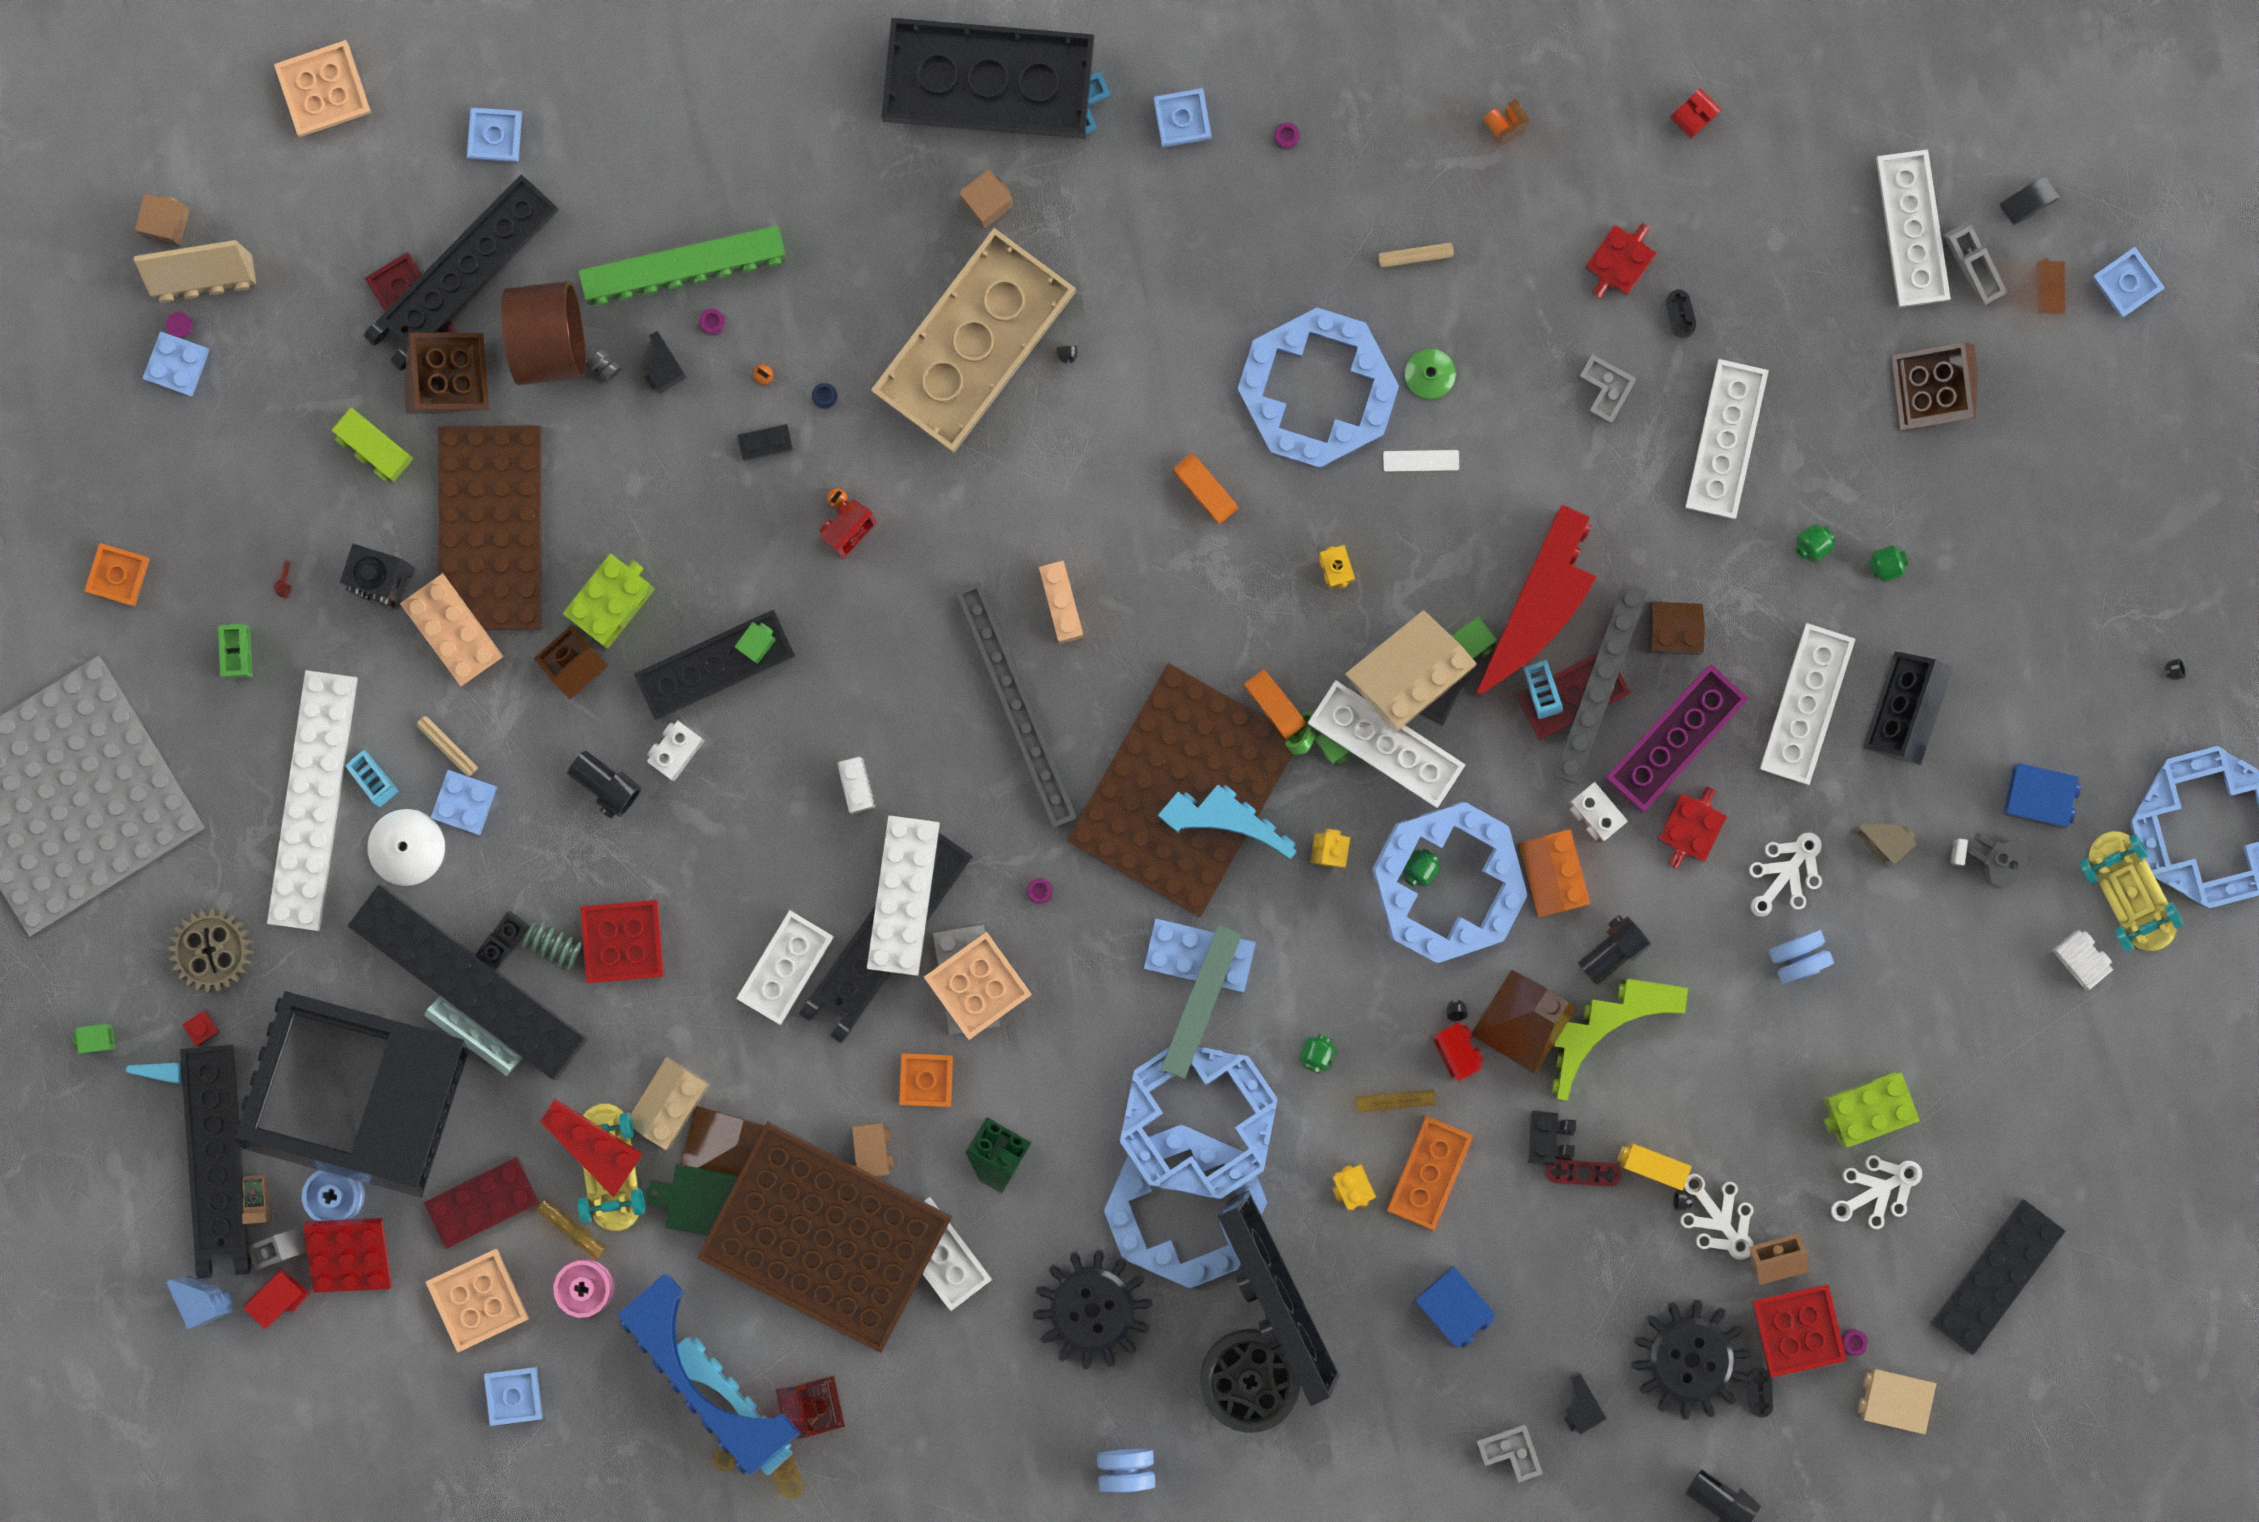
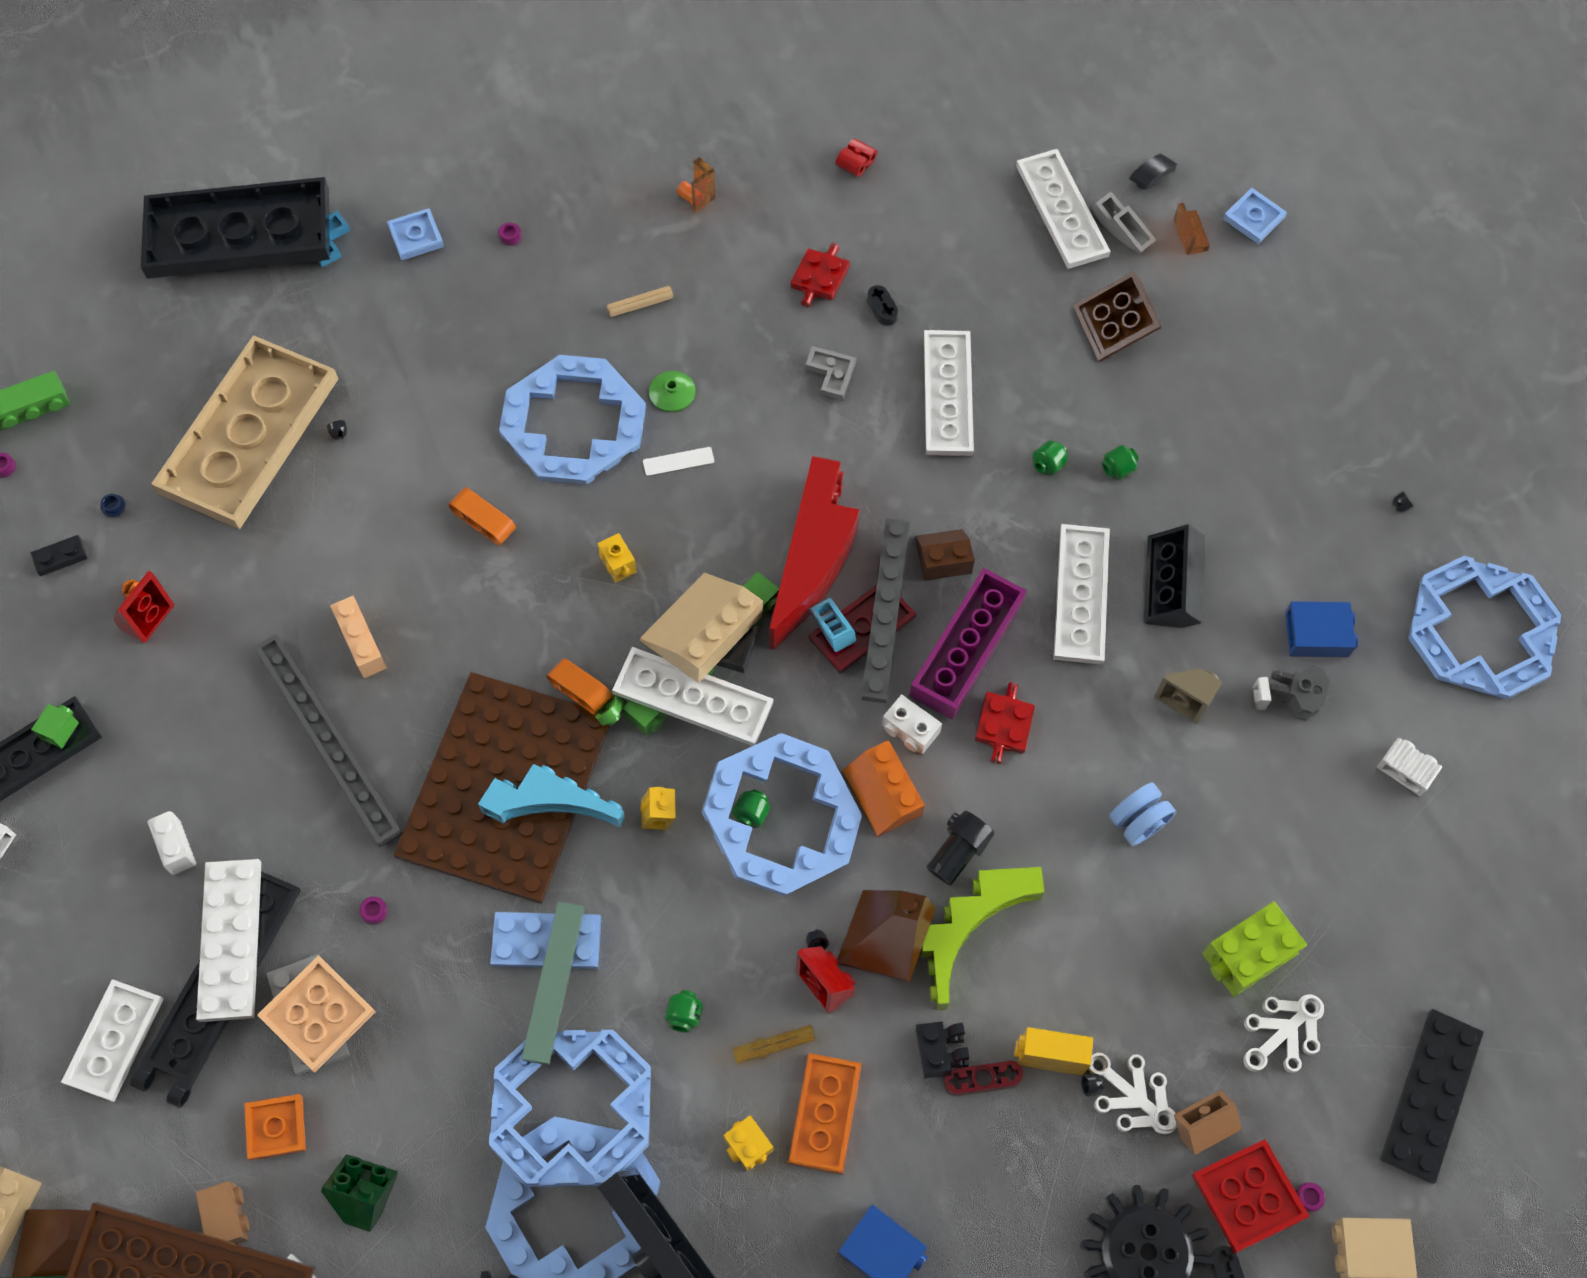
camera: 20 degrees left, 20 degrees down
orange hinge [753,364,774,385] -> none
medium nougat head [959,169,1014,229] -> none
white plant [1749,833,1822,917] -> none
light yellow piece [2080,831,2184,952] -> none

